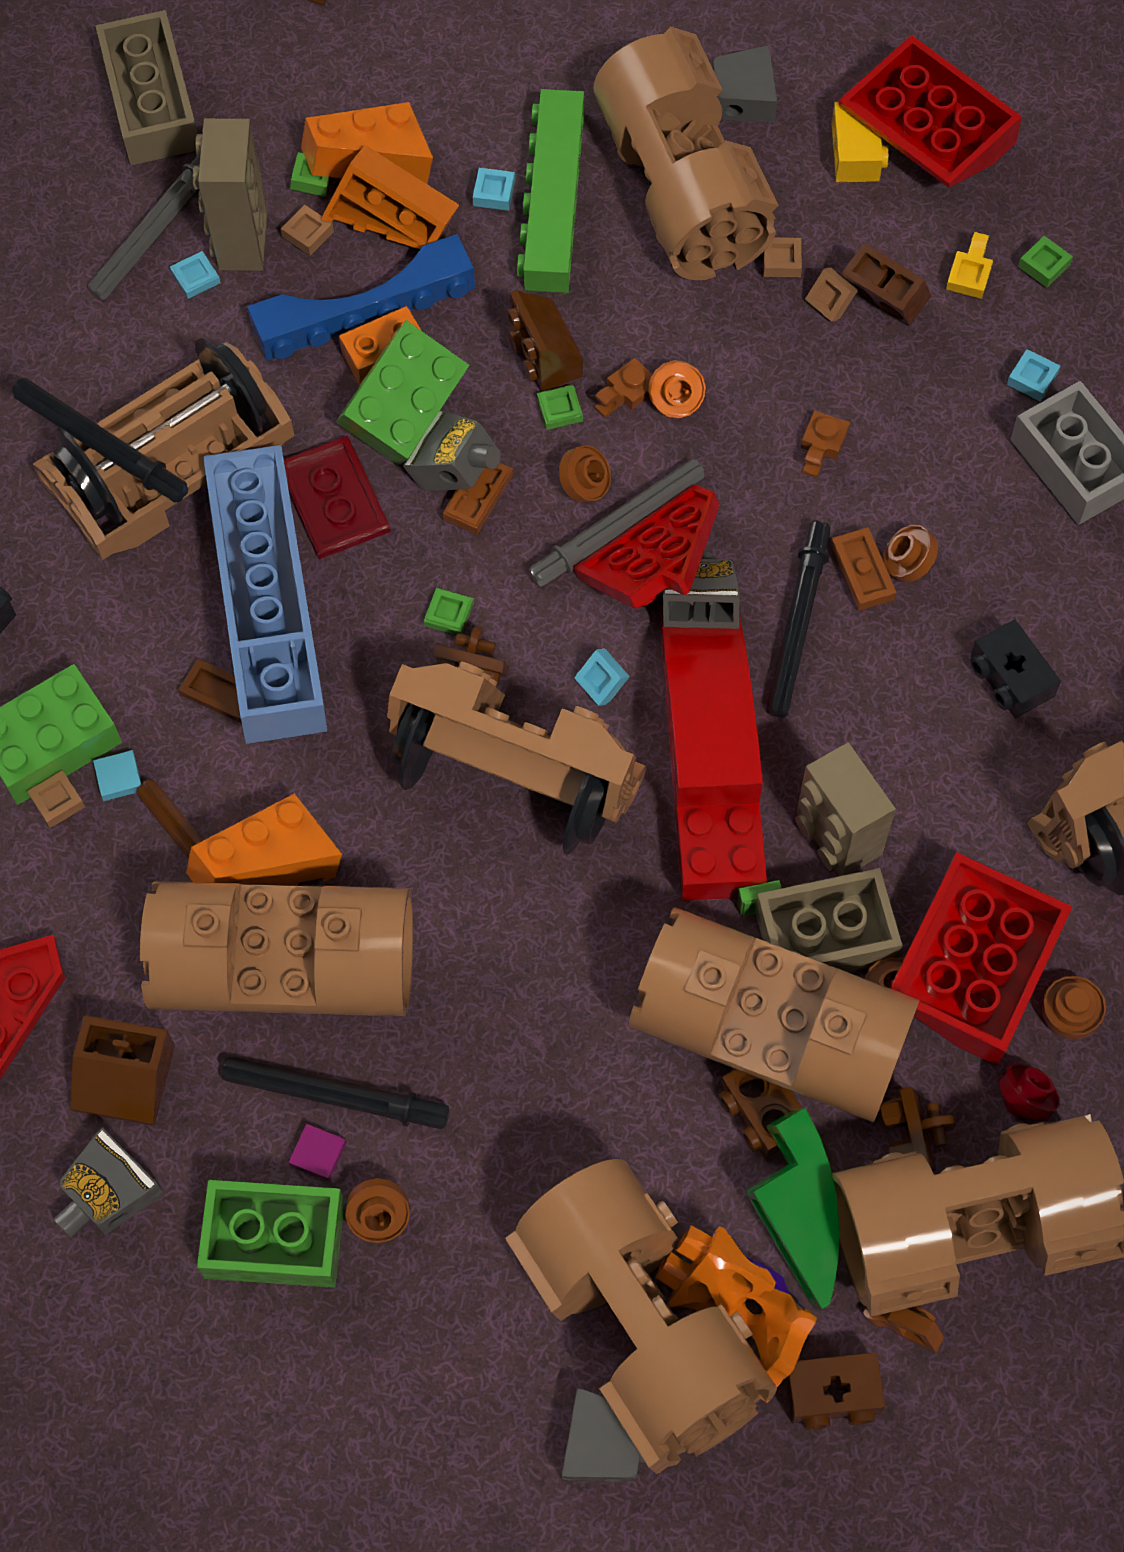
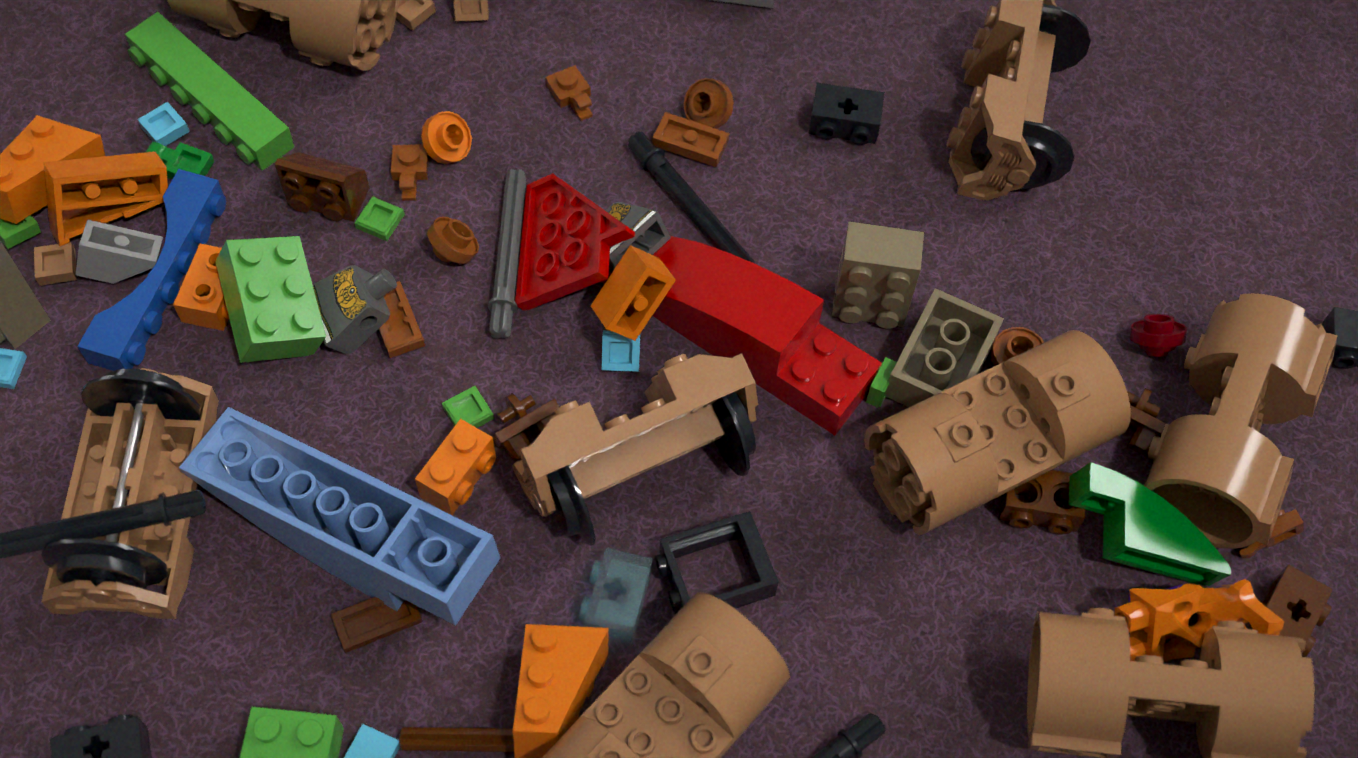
camera: 55 degrees left, 5 degrees down
dark red tile [284,435,391,560] -> none
red slope [890,852,1073,1066] -> none
dark orange plate [1041,976,1106,1039] -> none
none -> light grey slope [75,219,163,284]
none -> green plate [146,142,214,179]
none -> orange brick [415,419,496,515]
none -> clear light blue brick [579,547,653,646]
none -> orange brick [591,245,676,341]
none -> black window [655,511,779,615]

